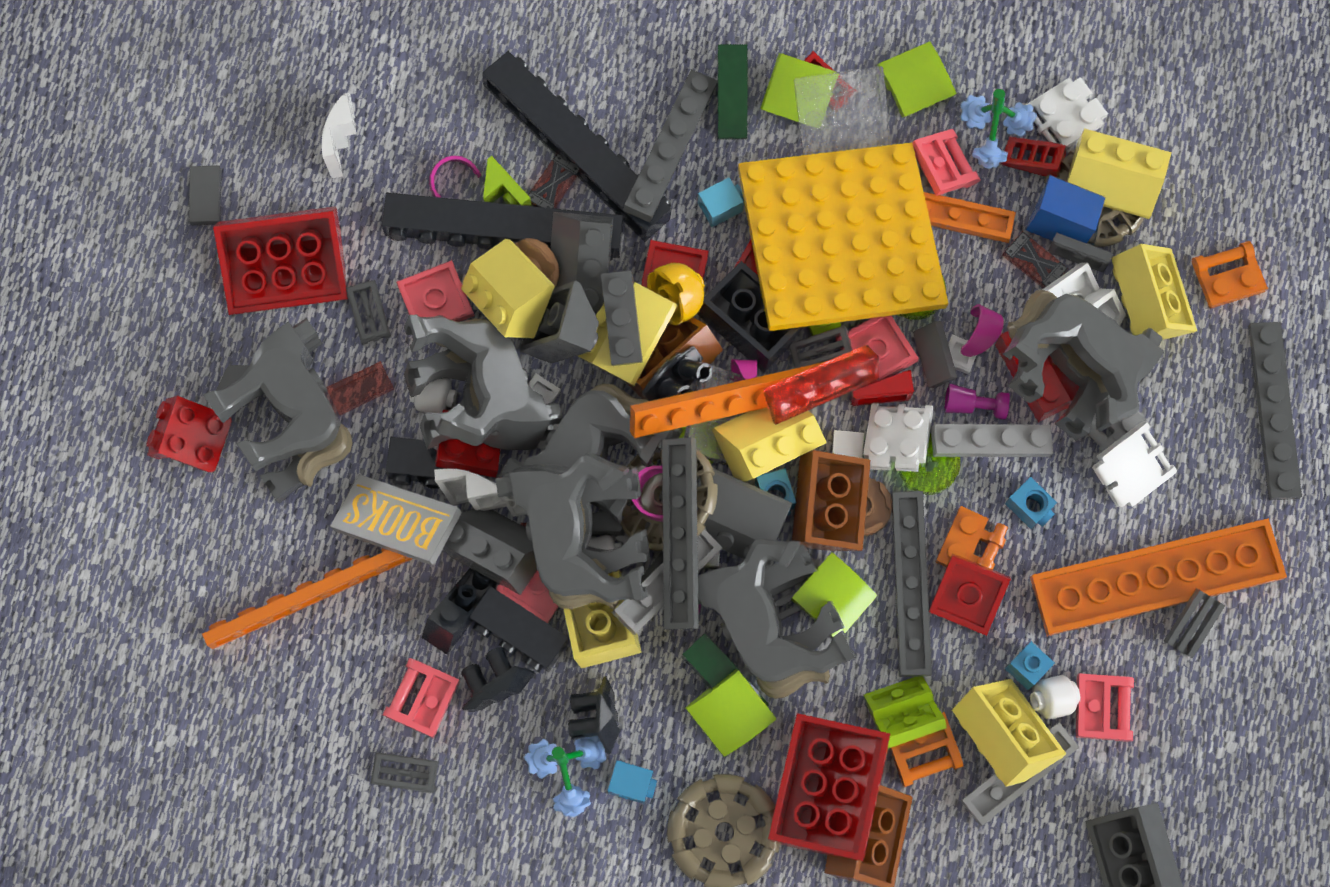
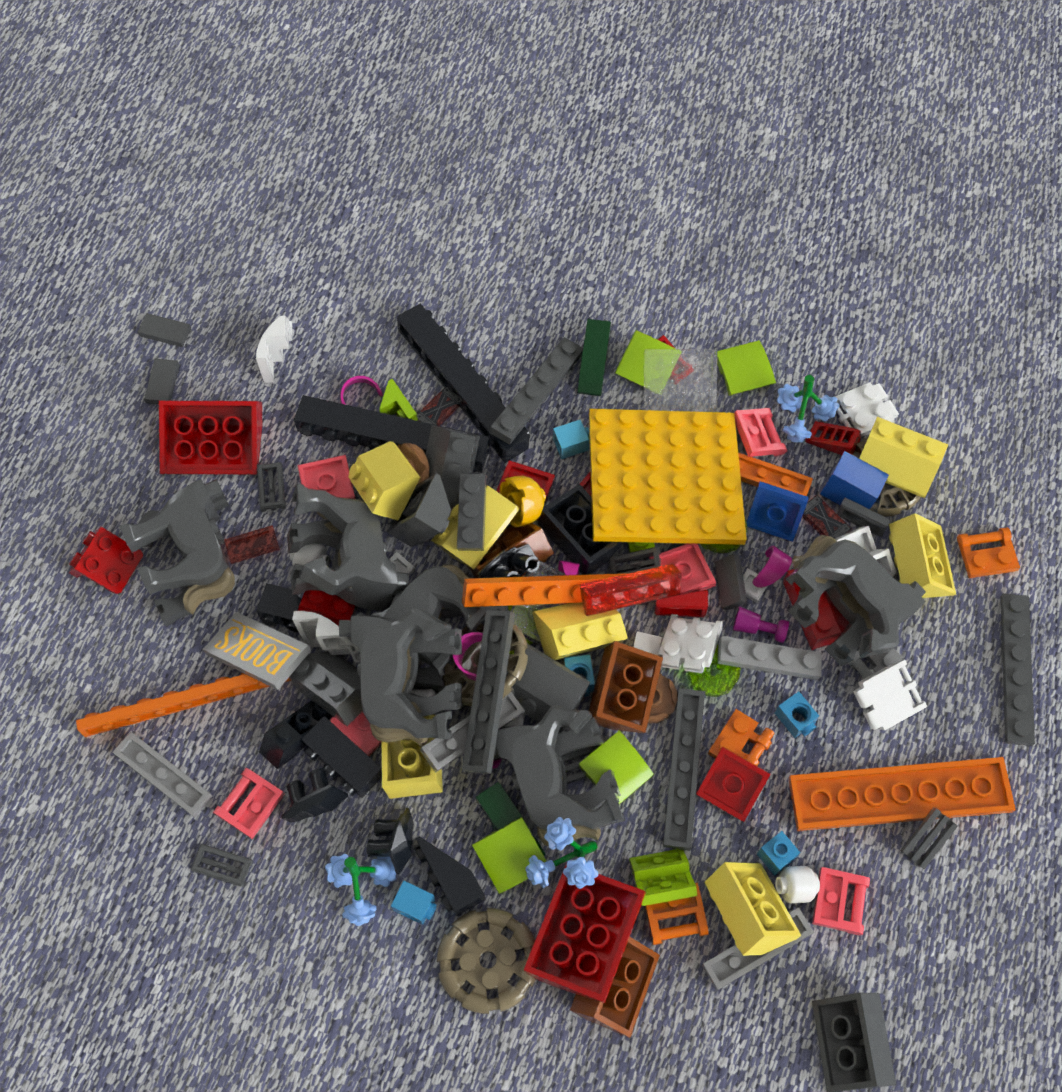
camera: 10 degrees right, 10 degrees down
none -> light grey plate [112,732,213,818]
none -> dark grey tile [138,313,191,347]
none -> black slope [414,836,486,916]
none -> light blue plant [525,817,598,889]
none -> blue tile [745,481,809,542]

